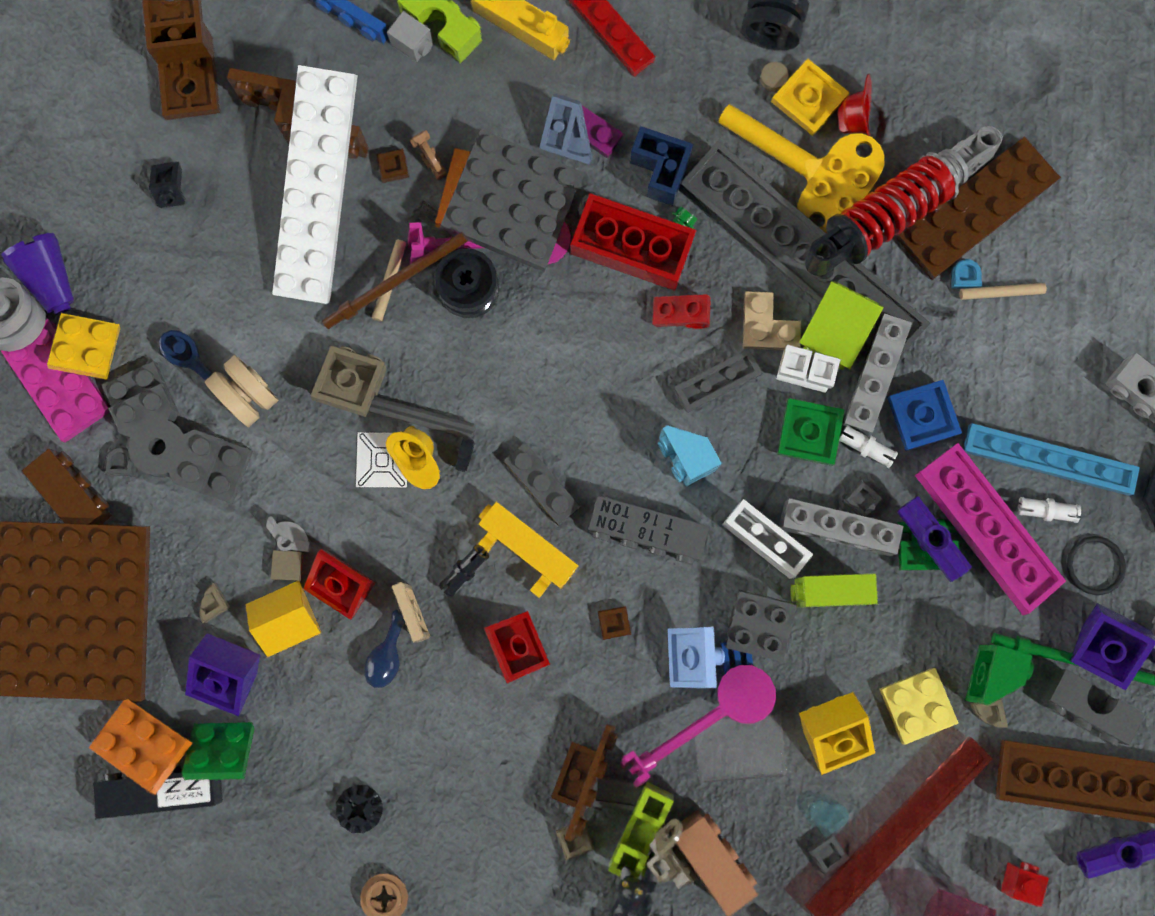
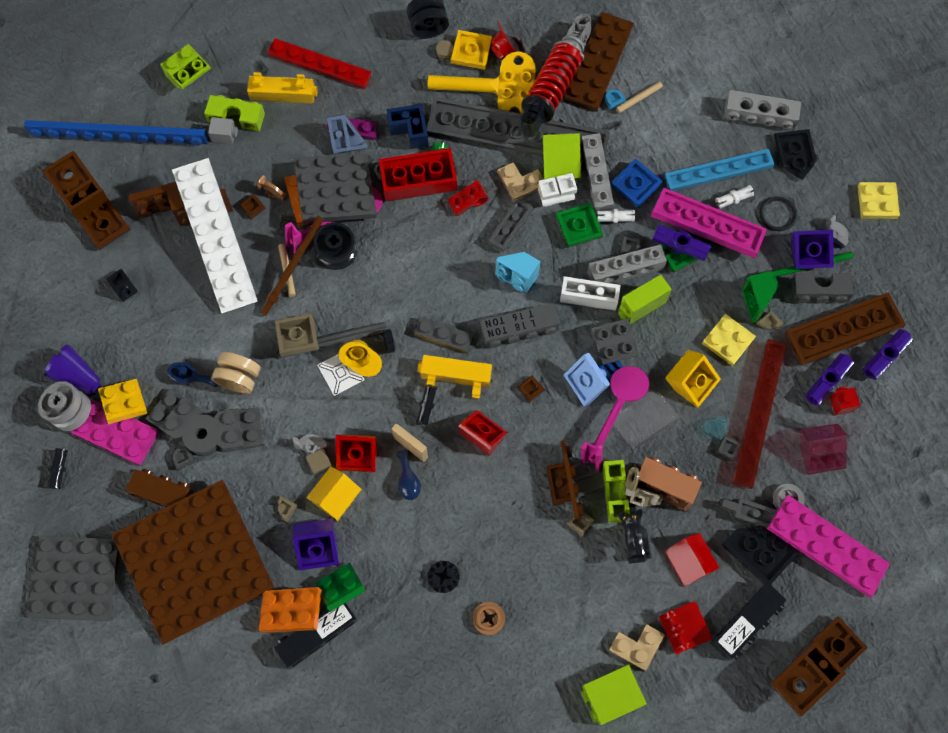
camera: 30 degrees left, 10 degrees down
none -> dark purple piece [805,353,854,406]

